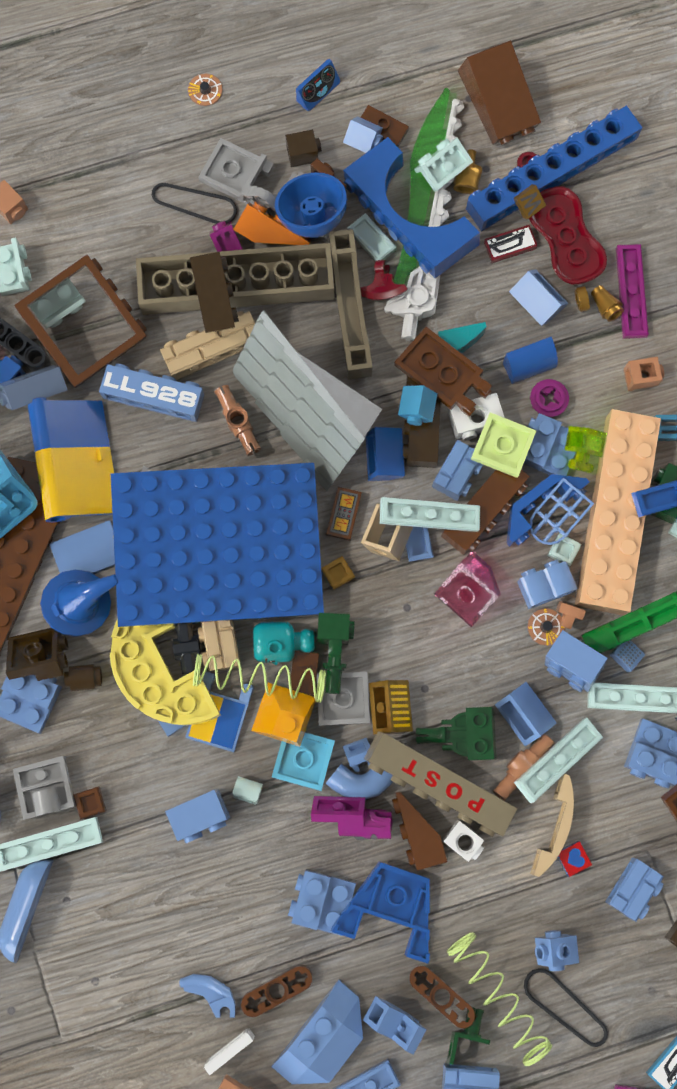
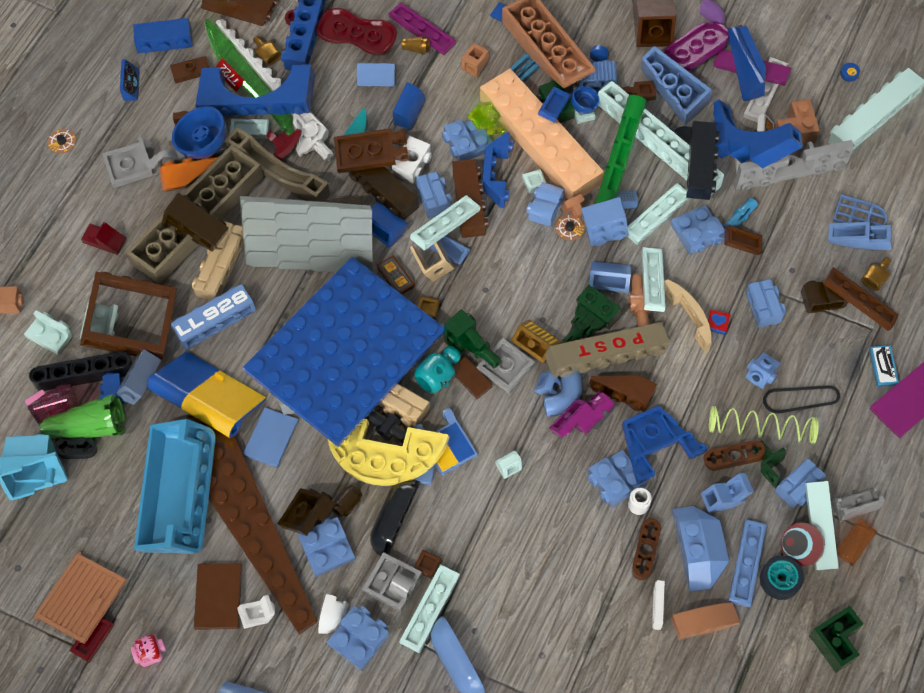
camera: 45 degrees left, 15 degrees down
blue piece [40,569,118,637] -> none
black piece [151,183,237,224] -> none
medium blue brick [165,789,231,843] -> none
medium blue piece [179,974,236,1018] -> none
yellowish green piece [193,653,326,703] -> none
magenta bracket [209,221,243,252] -> none
nougat pin [214,385,261,456] -> none
light orange slope [251,682,315,747] -> none
medium azure plate [272,733,335,791] -> none
dark brown brick [285,129,322,167] -> none
brick [343,116,383,153] -> none
dark azure brick [398,385,438,426] -> none
light aqua bracket [414,138,473,192] -> none
clear pink slope [434,551,501,627] -> none
white brick [442,820,484,862] -> none
yellowish green plate [471,413,536,478] -> none
tile [484,225,537,263] -> none
pearl gold tile [513,184,546,219] -> none
magenta gear [529,379,569,418] -> none
medium blue window [530,478,595,545] -> none
pearl gold tile [575,286,590,312] -> none
none -> dark red slope [81,222,126,255]
none -> blue brick [133,18,193,53]
none -> red sticker [215,58,245,92]
none -> black brick [370,480,420,556]
none -> white brick [628,488,652,515]

